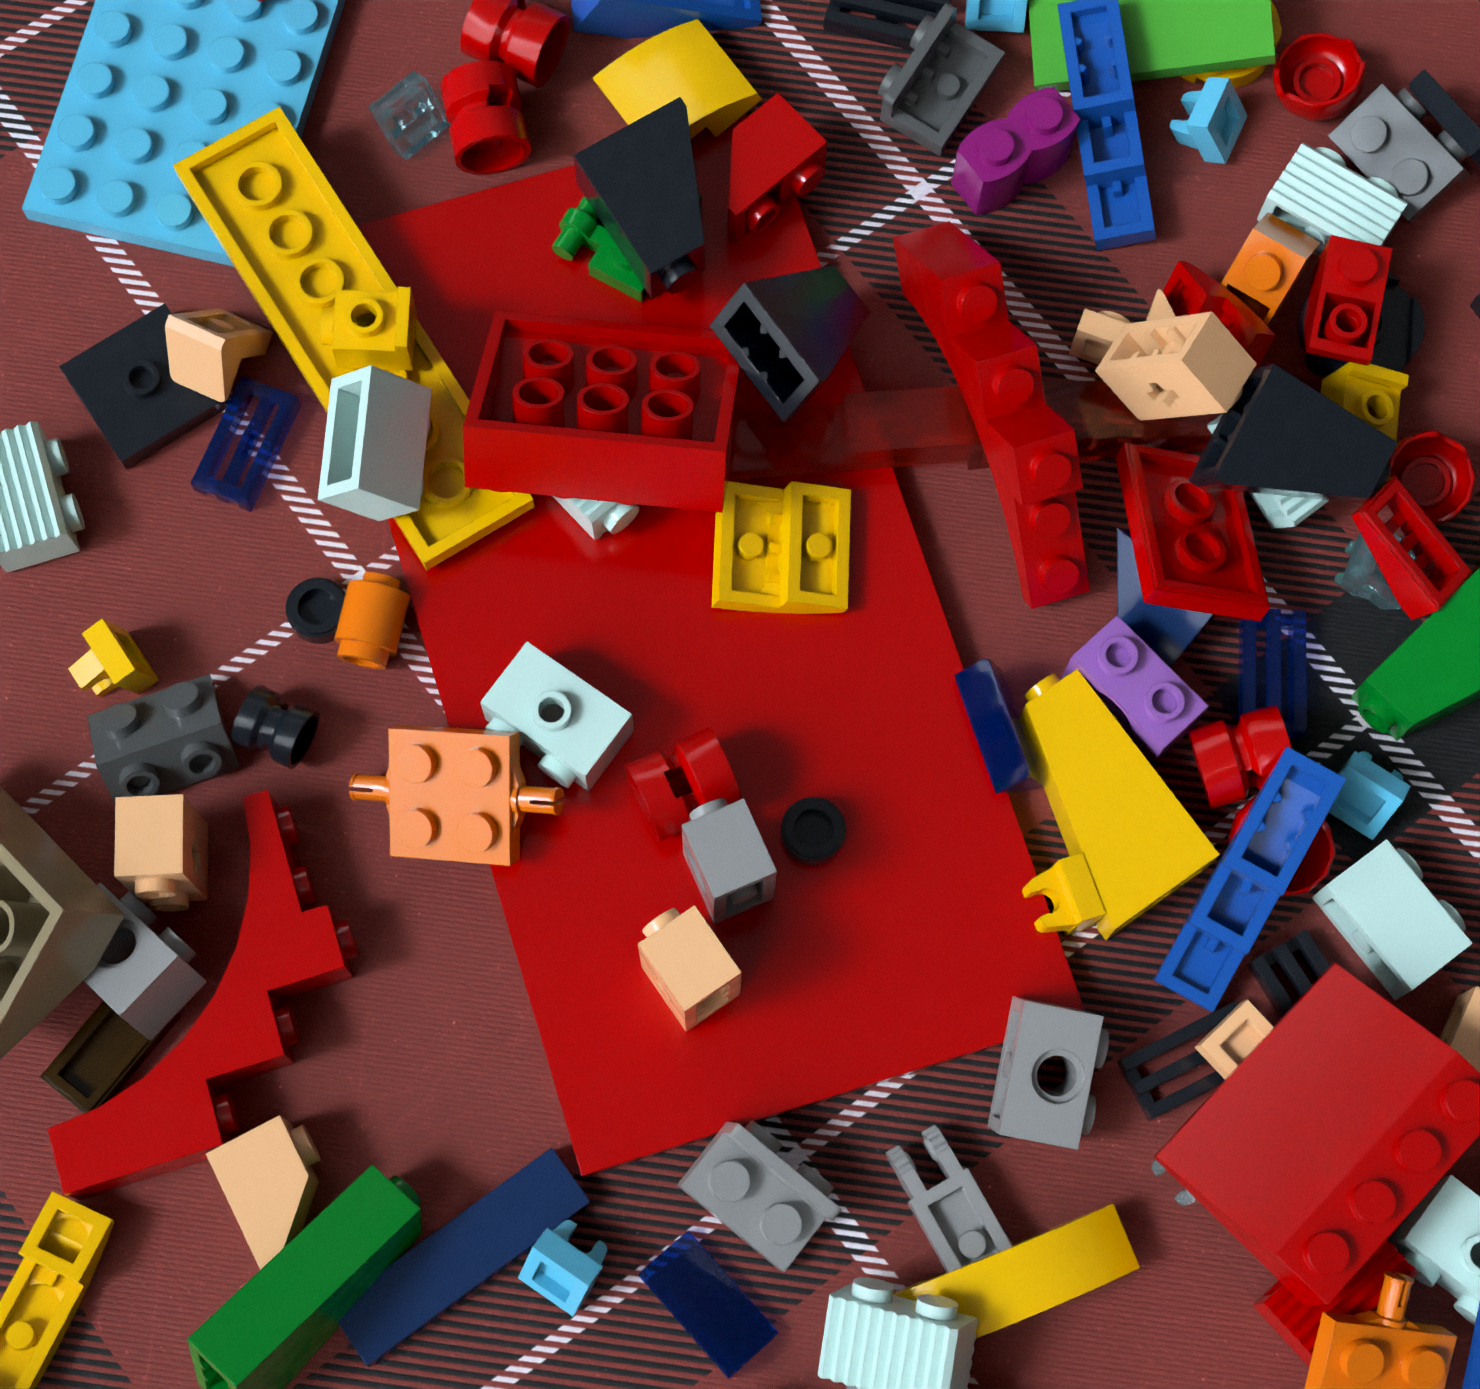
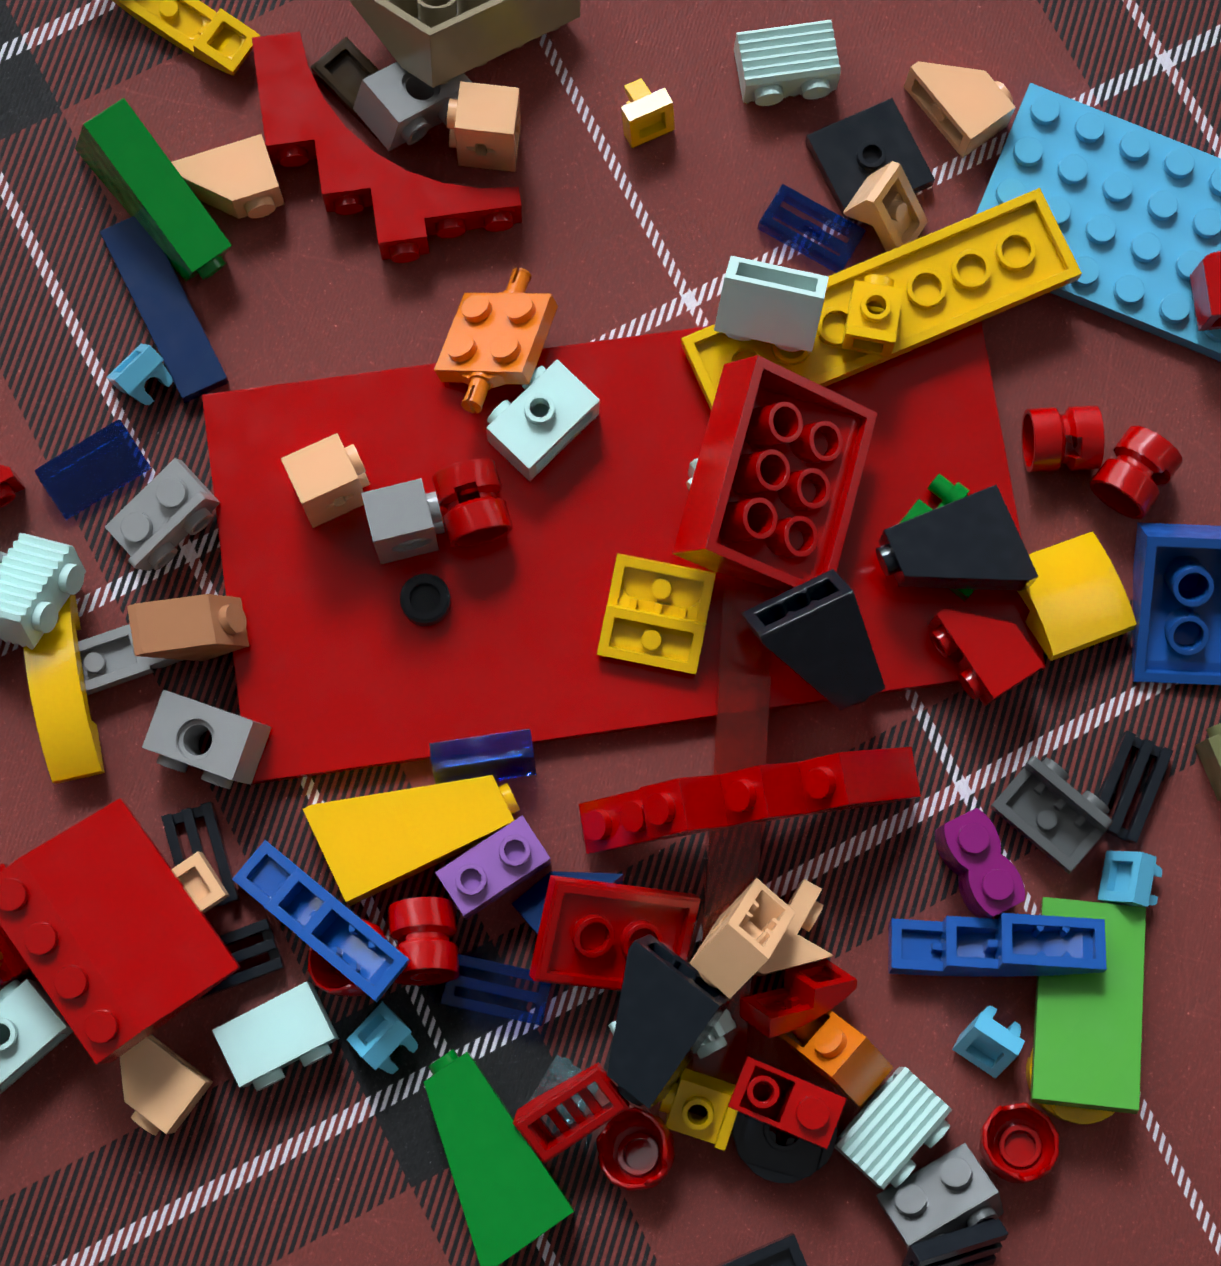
camera: 95 degrees right, 5 degrees up
dark grey bracket [87,674,239,802] -> none
black wheel [231,685,320,769] -> none
black tile [286,577,346,644] -> none
orange brick [334,572,410,670] -> none
clear light blue tile [368,71,451,160] -> none
yellow tile [1022,852,1106,936] -> none
none -> nougat slope [127,594,249,661]
none -> light nougat slope [904,61,1016,158]

